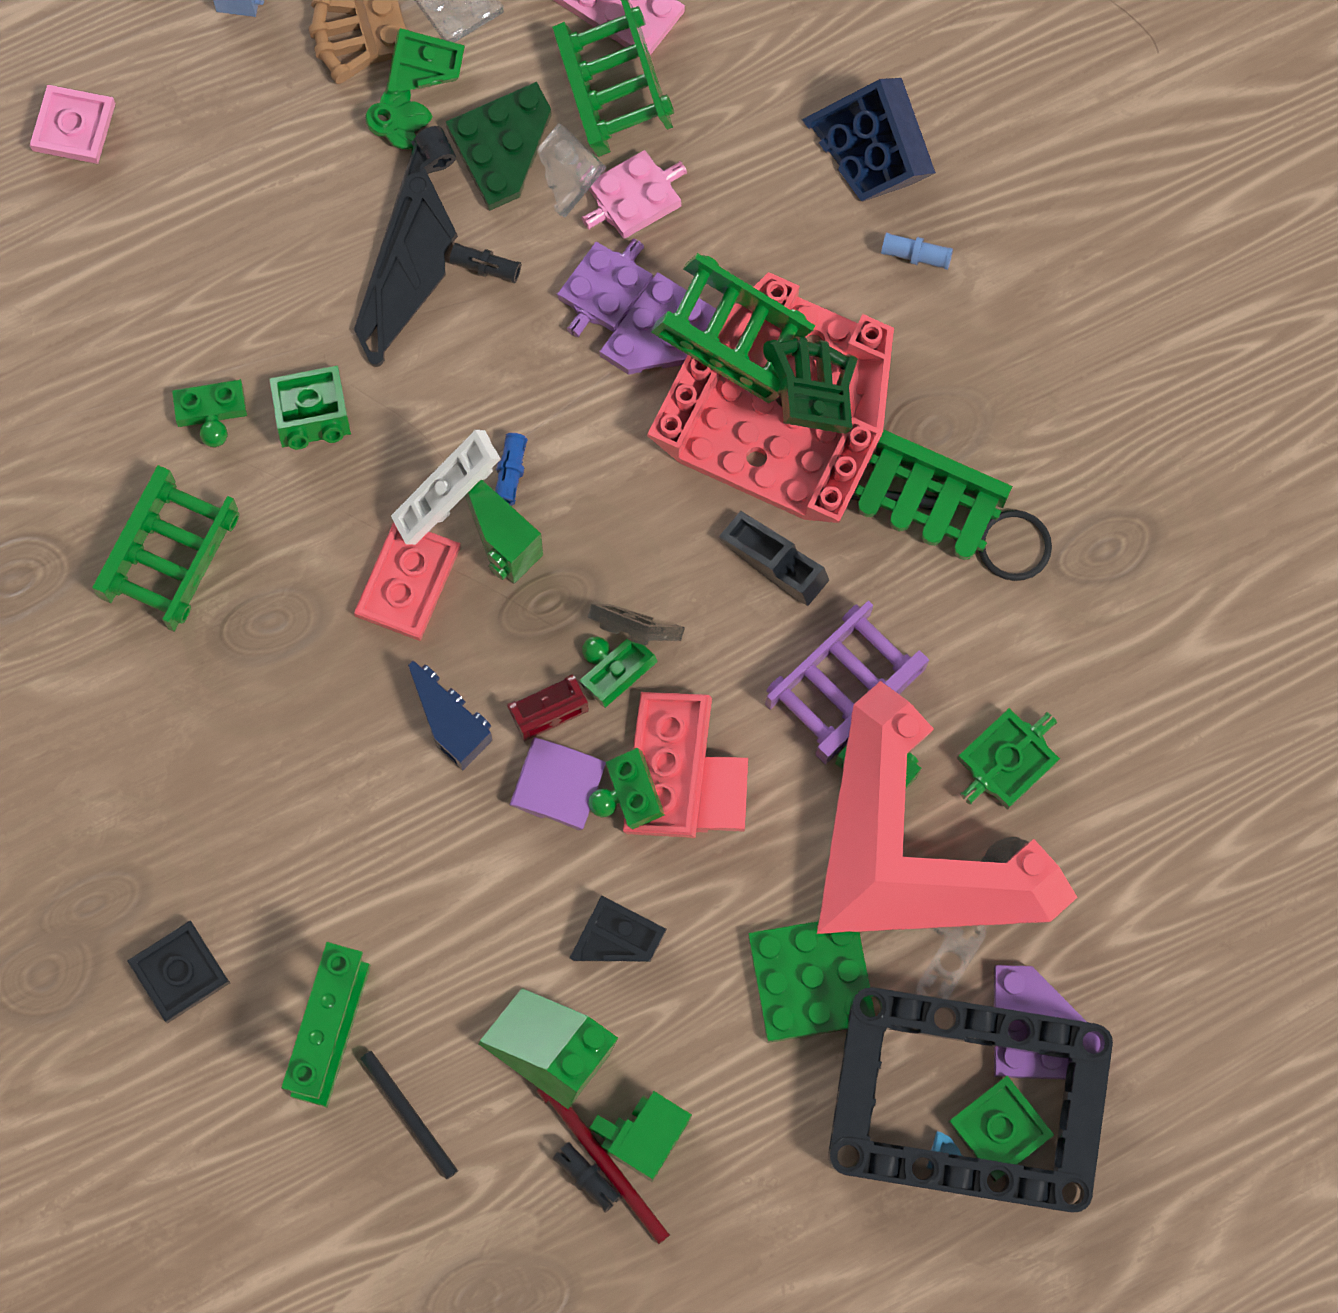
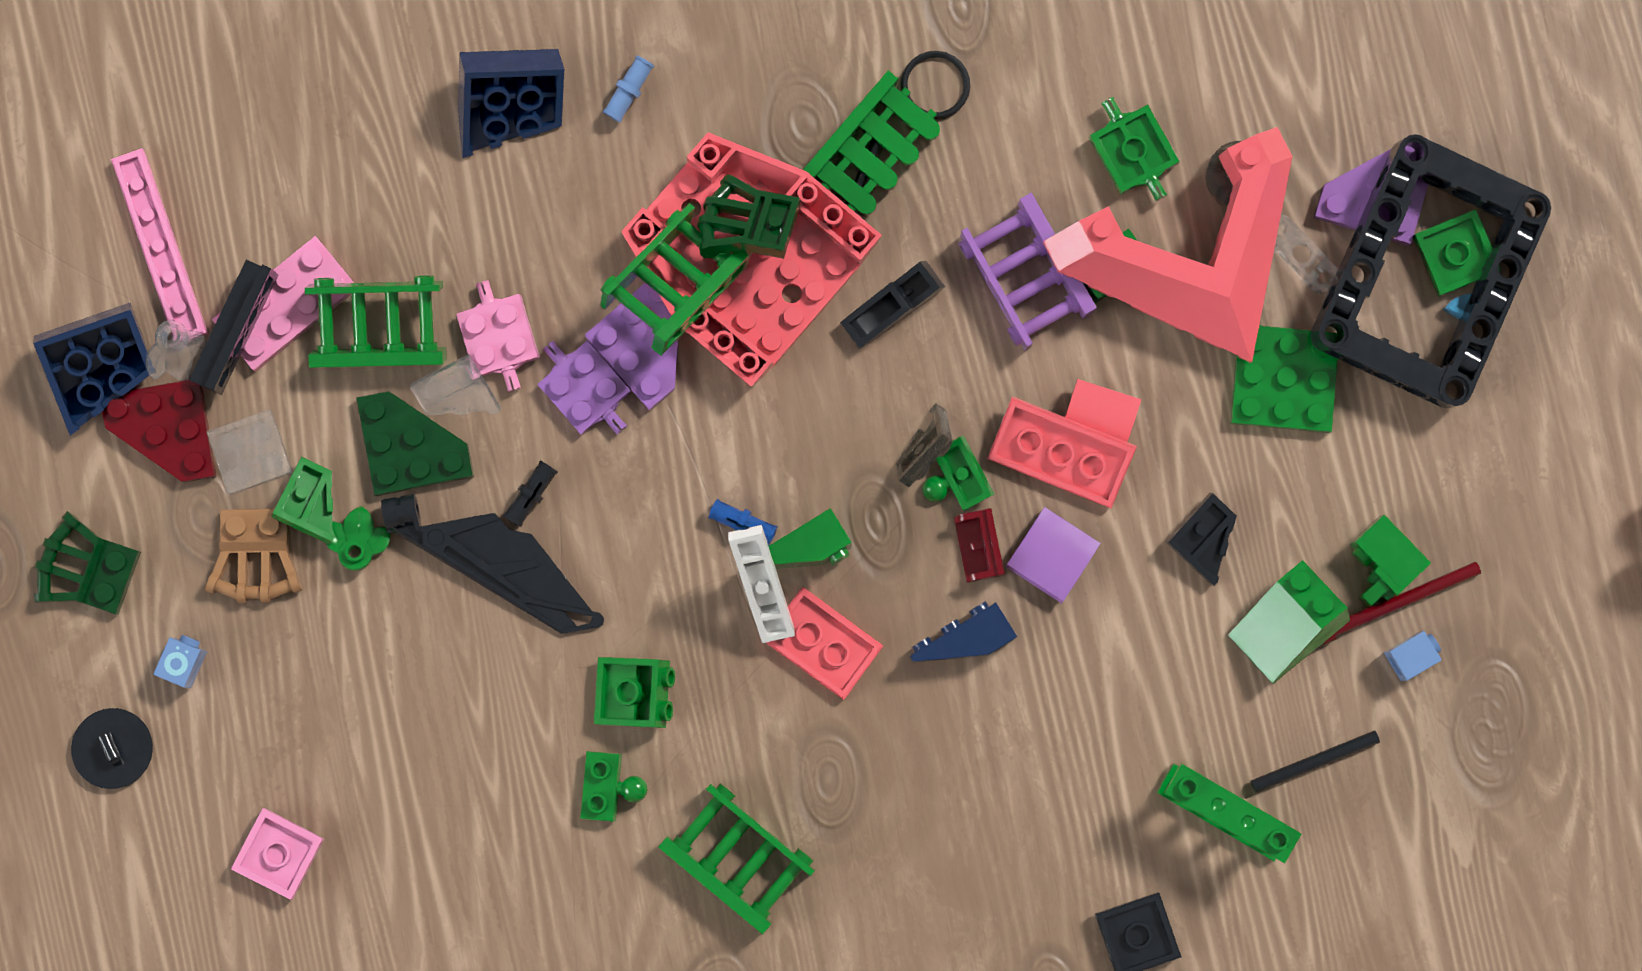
camera: 70 degrees left, 10 degrees up
black pin [553,1142,622,1213] -> none
green plate [588,748,665,830] -> none
none -> medium blue brick [1384,631,1442,681]

